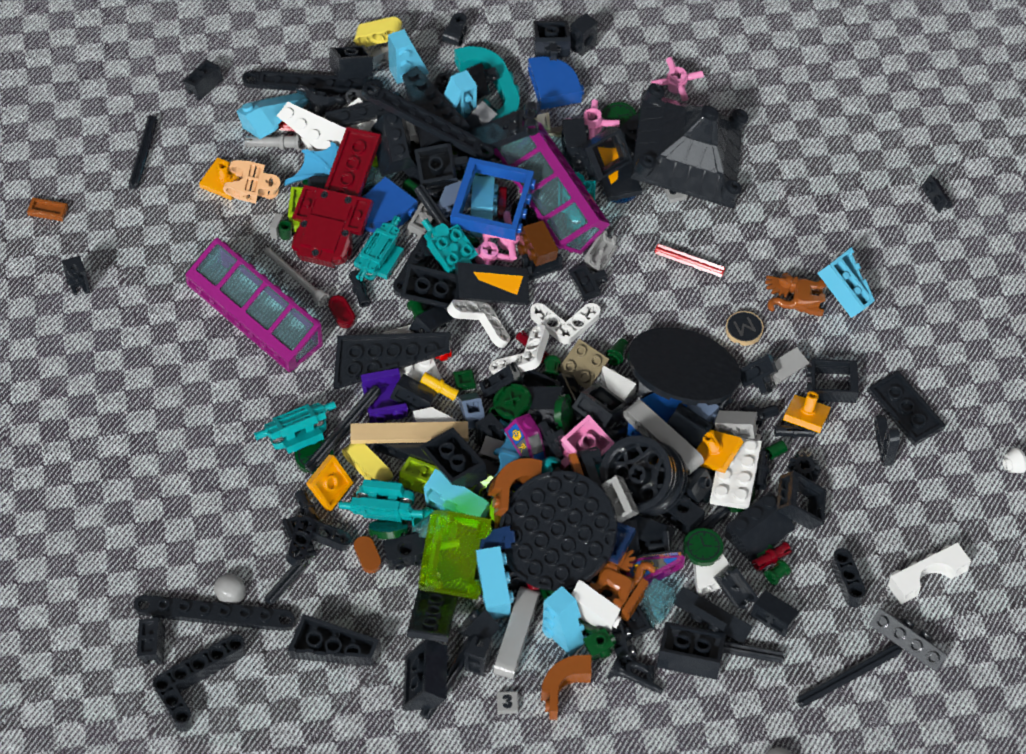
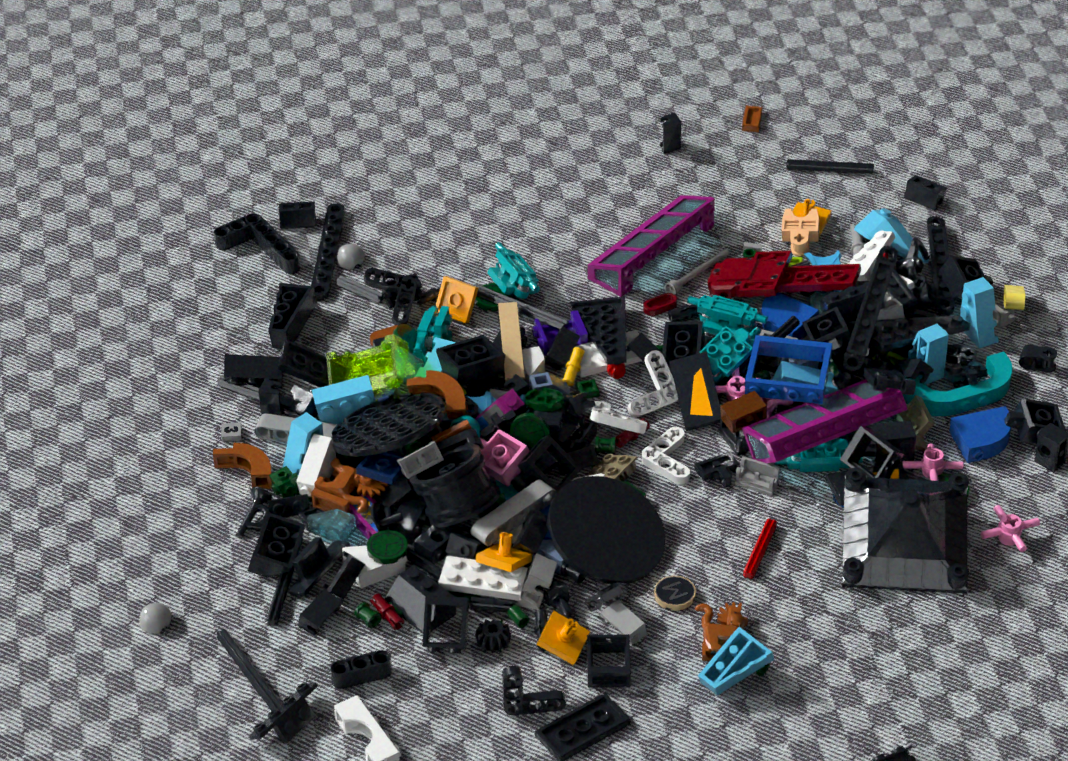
camera: 90 degrees right, 15 degrees down
light yellow beam [342,444,393,482] -> none

